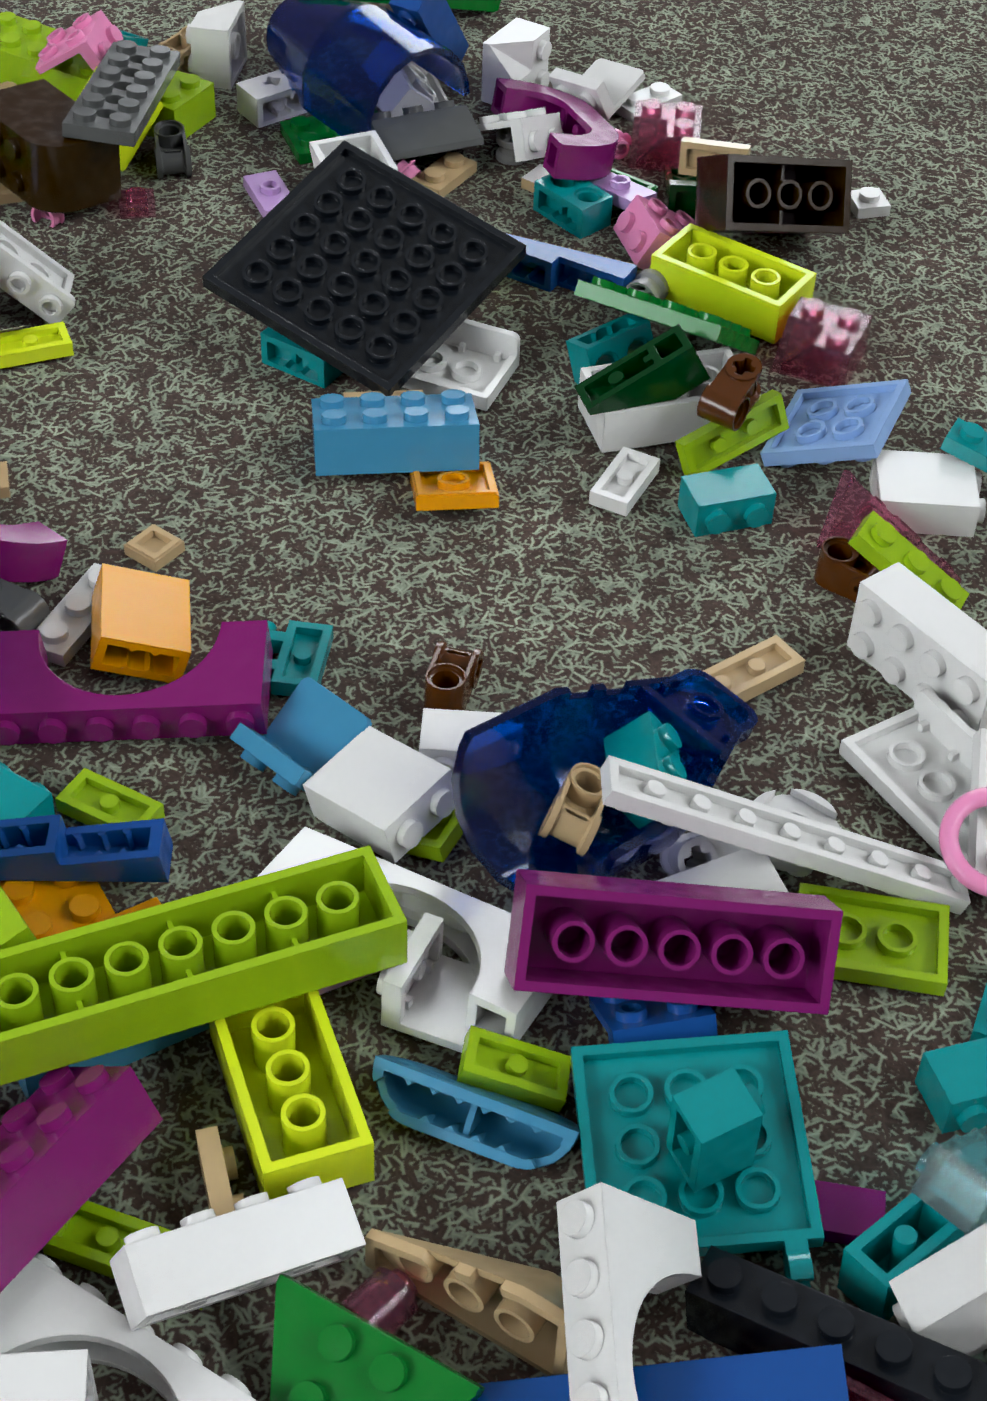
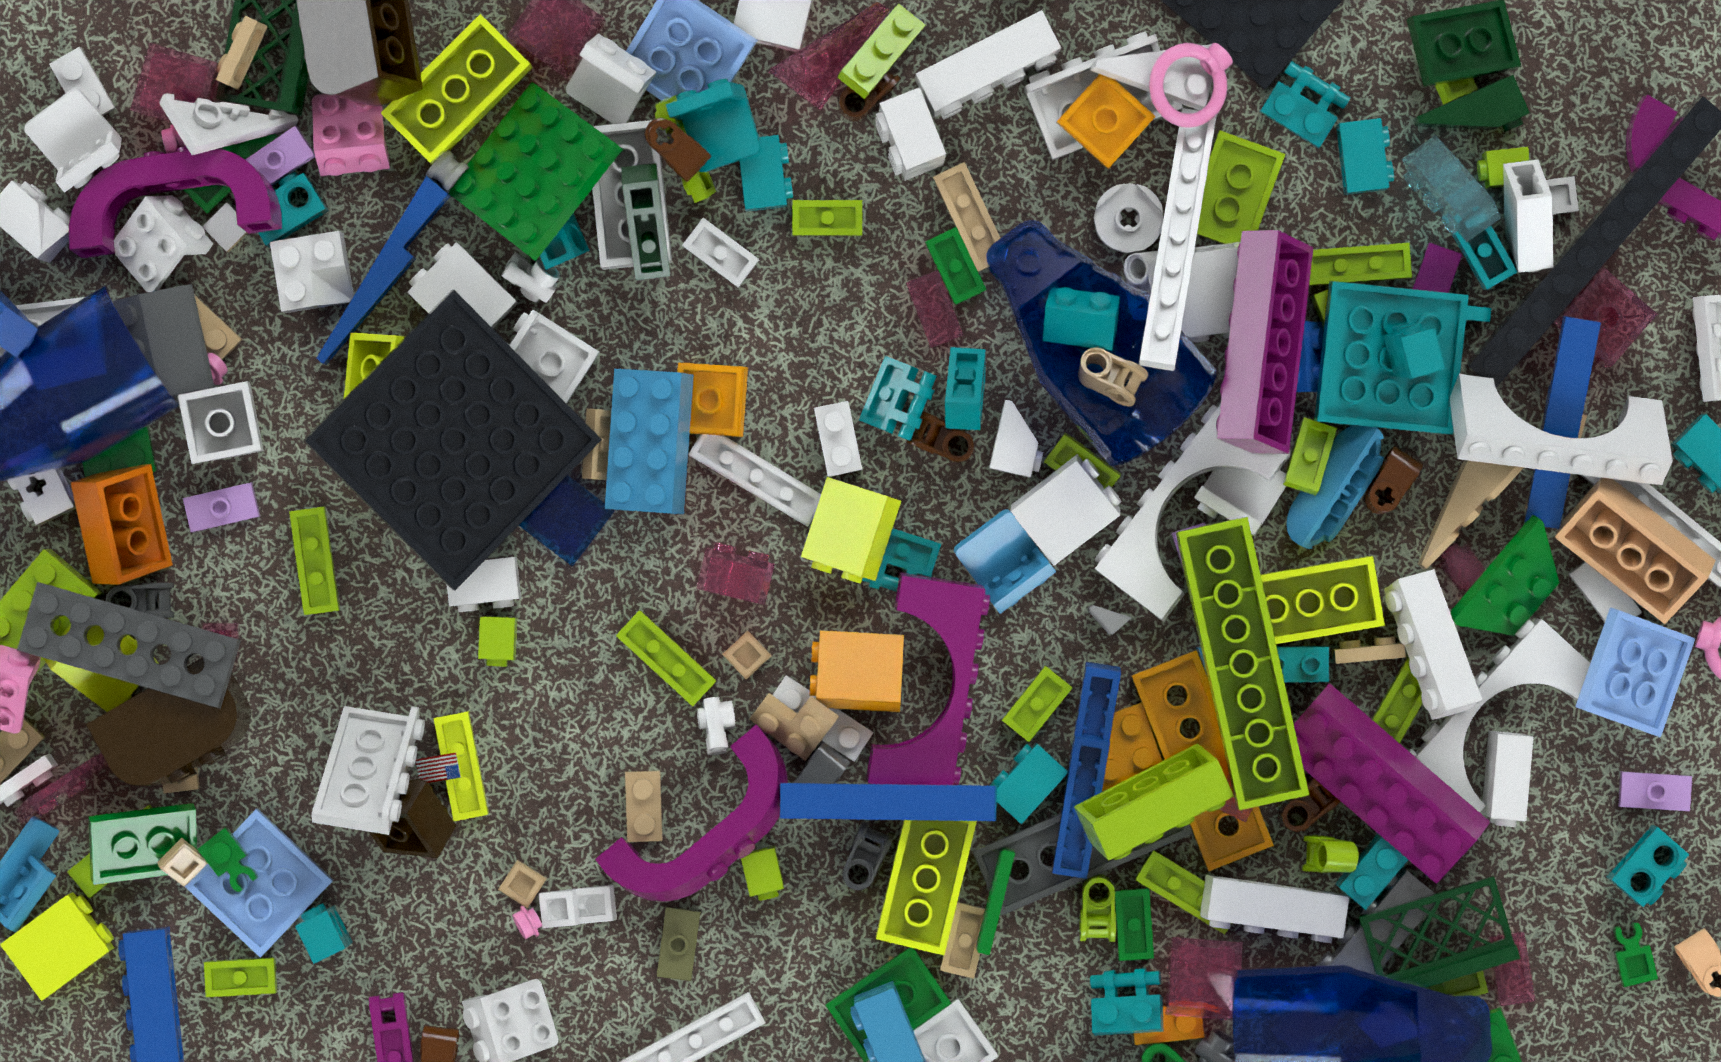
camera: 75 degrees left, 45 degrees up
none -> orange slope [70,464,173,585]
none -> white wing [159,93,298,155]
none -> white slope [270,231,354,313]
none -> lime plate [289,507,340,615]
none -> white brick [408,242,518,329]
none -> white brick [447,557,521,612]
none -> lime brick [478,616,517,667]
none -> white plate [501,252,560,303]
none -> clear blue plate [519,475,615,567]
none -> white bracket [566,33,657,124]
none -> lime plate [616,610,717,706]
none -> teal bracket [666,79,762,173]
none -> white tile [688,434,821,527]
none -> clear pink slope [696,542,775,605]
none -> white plate [697,697,735,755]
none -> tan plate [749,693,839,761]
none -> lime plate [792,200,862,236]
none -> neon yellow brick [801,477,901,584]
none -> white brick [814,401,862,477]
none -> teal plate [859,356,937,441]
none -> white brick [875,87,946,181]
none -> clear pink plate [906,270,963,348]
none -> green plate [925,227,987,305]
none -> teal brick [945,347,986,430]
none -> light orange plate [1056,74,1156,169]
none -> light grey slope [1087,605,1131,635]
none -> teal brick [1276,646,1329,682]
none -> lime plate [1309,243,1412,286]
none -> reddish brown piece [1364,446,1424,515]

